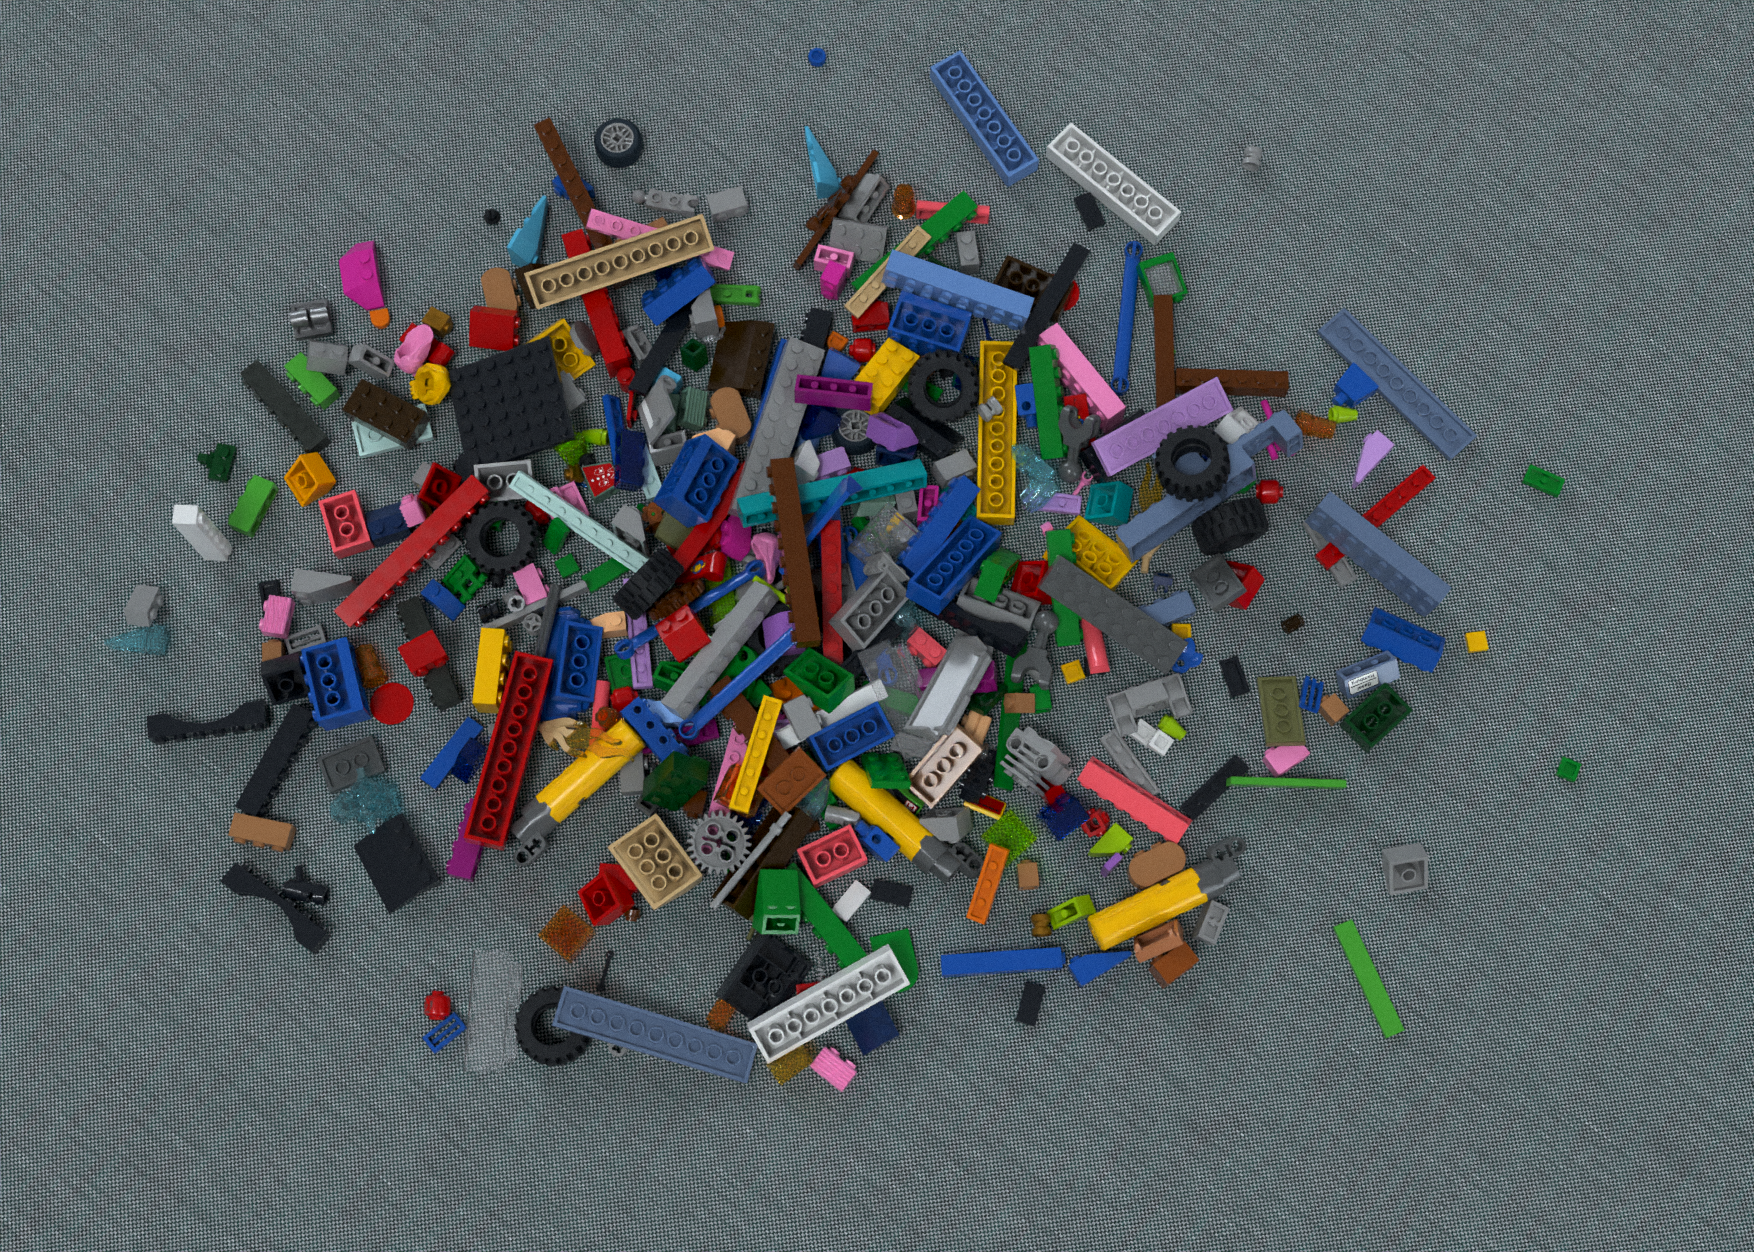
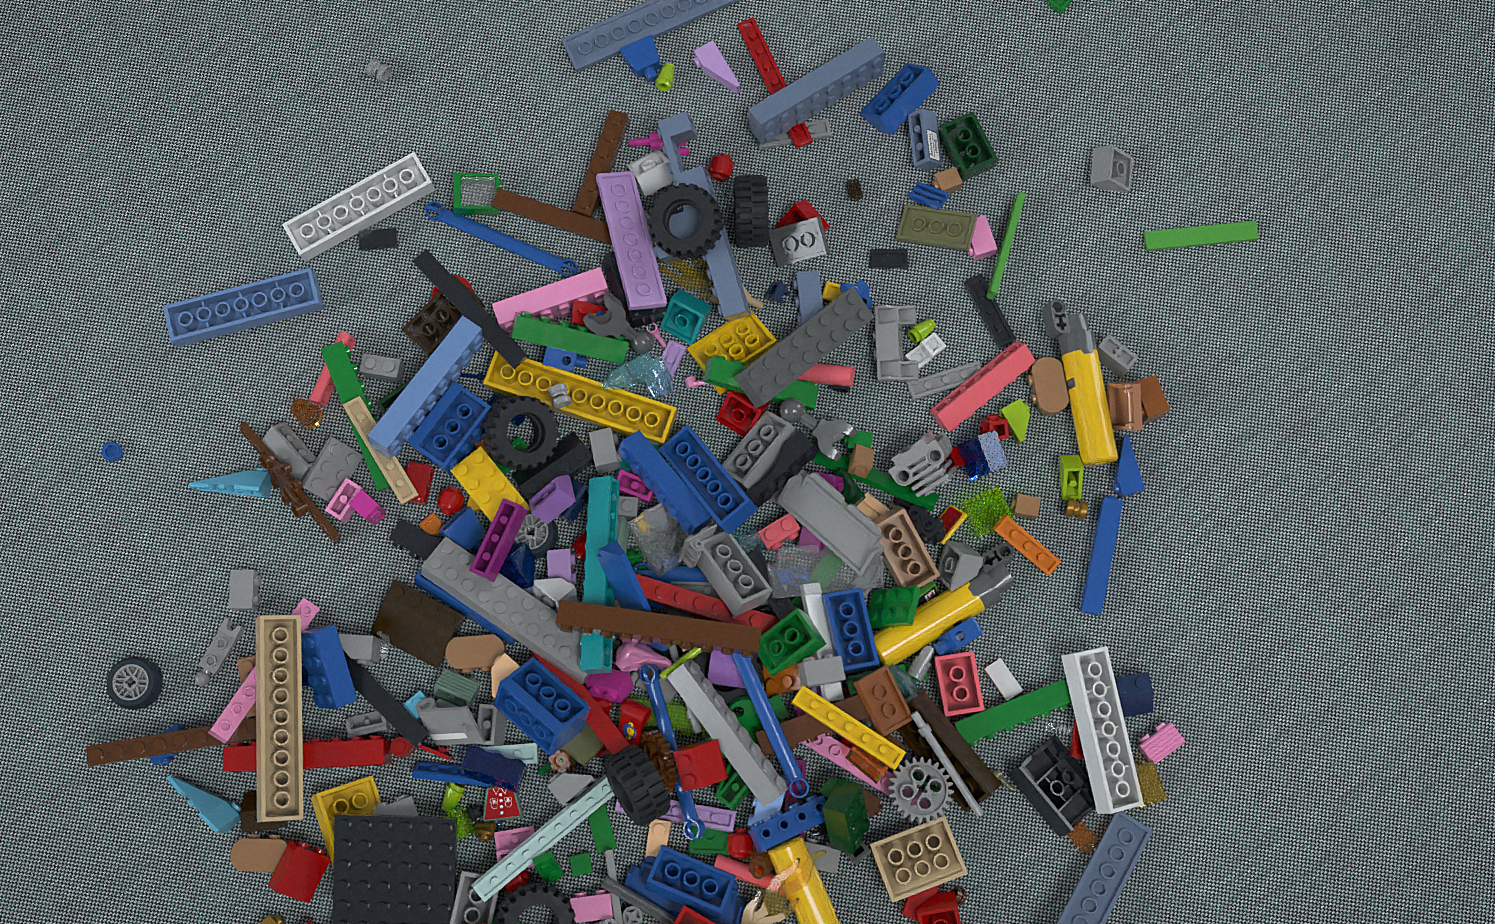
camera: 70 degrees left, 5 degrees up
black piece [484,208,500,224] -> none
light grey tile [570,321,598,356] -> none
dark green brick [680,338,708,372] -> none
bright green plate [710,284,761,307] -> none
orange tile [714,305,725,328] -> none
green slope [752,869,801,934] -> none
green tile [869,928,918,993] -> none
black tile [870,879,913,908] -> none
green wedge [974,547,1022,603] -> none
black tile [1015,982,1045,1027] -> none
yellow tile [1060,660,1085,685] -> none
medium lavender tile [1100,853,1123,878] -> none
clear orange plant [1295,410,1336,439] -> none
yellow tile [1464,631,1489,653] -> none

